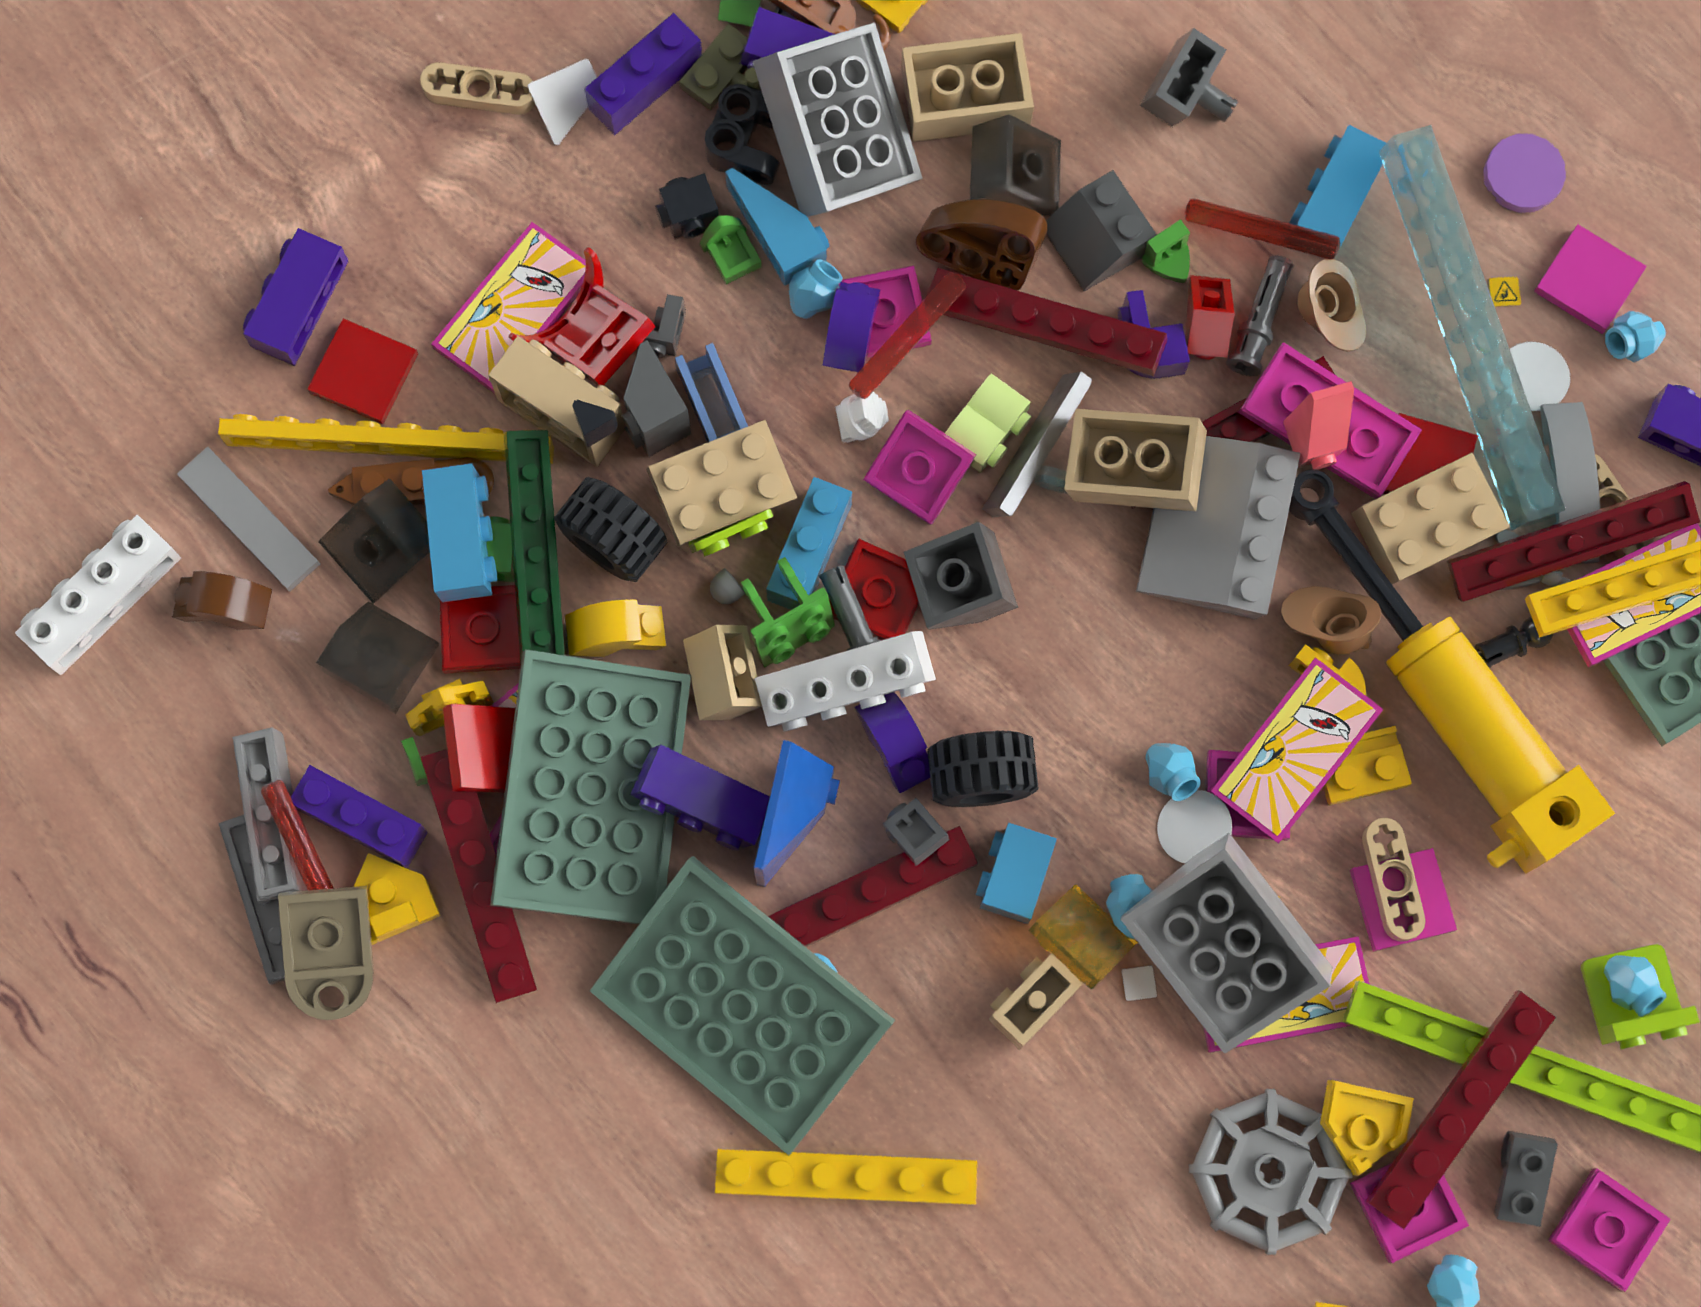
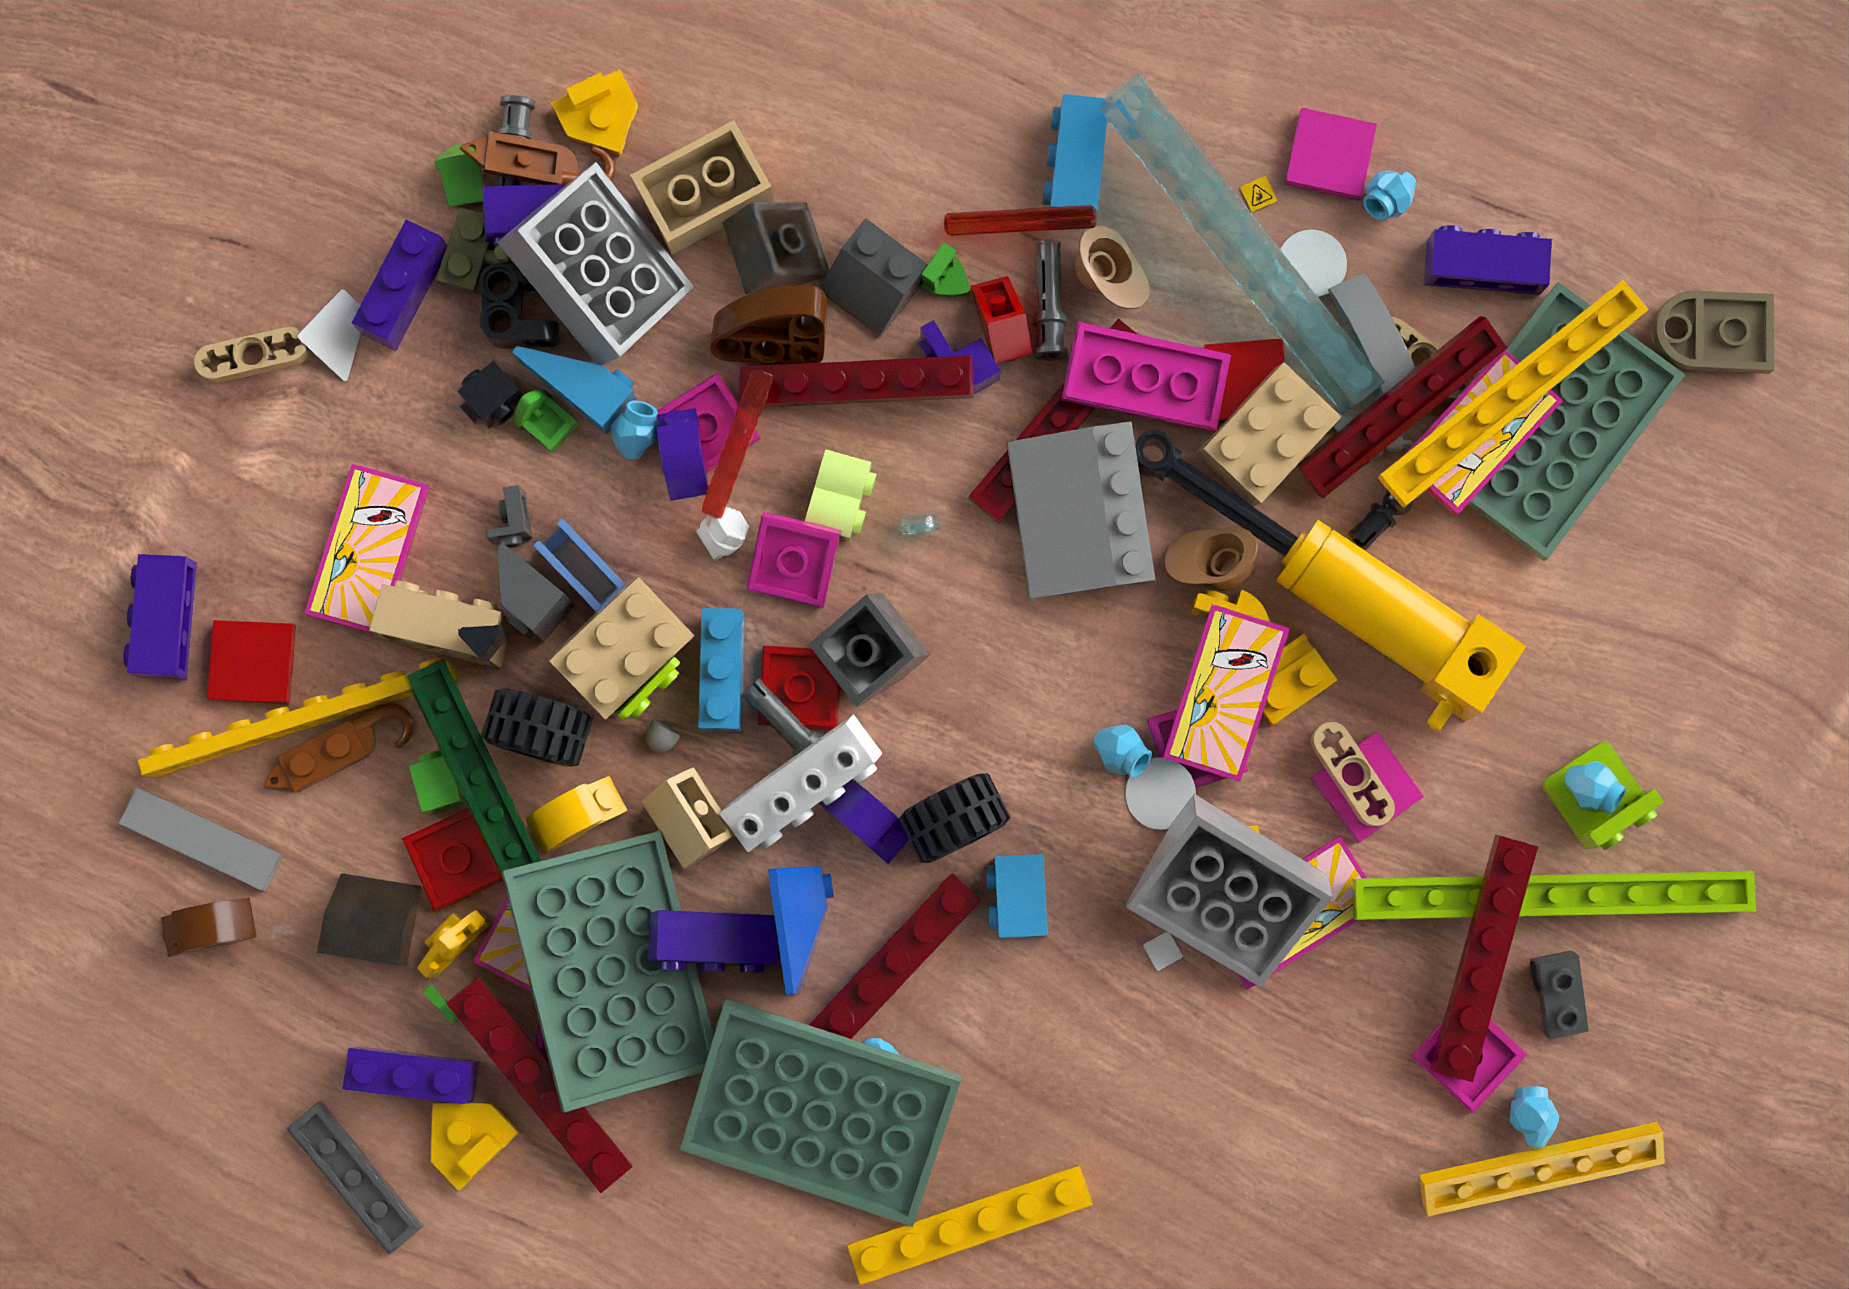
camera: 20 degrees left, 5 degrees up
white brick [15,515,181,675] -> none
light grey slope [232,727,308,901] -> none
clear red axle [261,780,334,891] -> none
dark tan plate [278,886,374,1020] -> none
clear smoke slope [318,478,430,604] -> none
dark azure brick [422,464,497,602] -> none
red tile [442,704,516,793] -> none
red piece [508,247,656,386] -> none
bright green plate [741,557,835,668] -> none
dark grey bracket [883,798,949,866] -> none
flat silver tile [982,372,1092,517] -> none
tan brick [989,954,1083,1050] -> none
clear yellow tile [1028,884,1138,990] -> none
tan brick [1064,409,1207,512] -> none
medium azure rock [1106,874,1152,939] -> none
dark grey brick [1140,28,1238,127] -> none
light grey plate [1189,1089,1352,1255] -> none
coral slope [1283,381,1354,470] -> none
yellow plate [1320,1080,1414,1176] -> none
medium lavender tile [1484,134,1566,213] -> none
dark pink tile [1548,1168,1671,1292] -> none

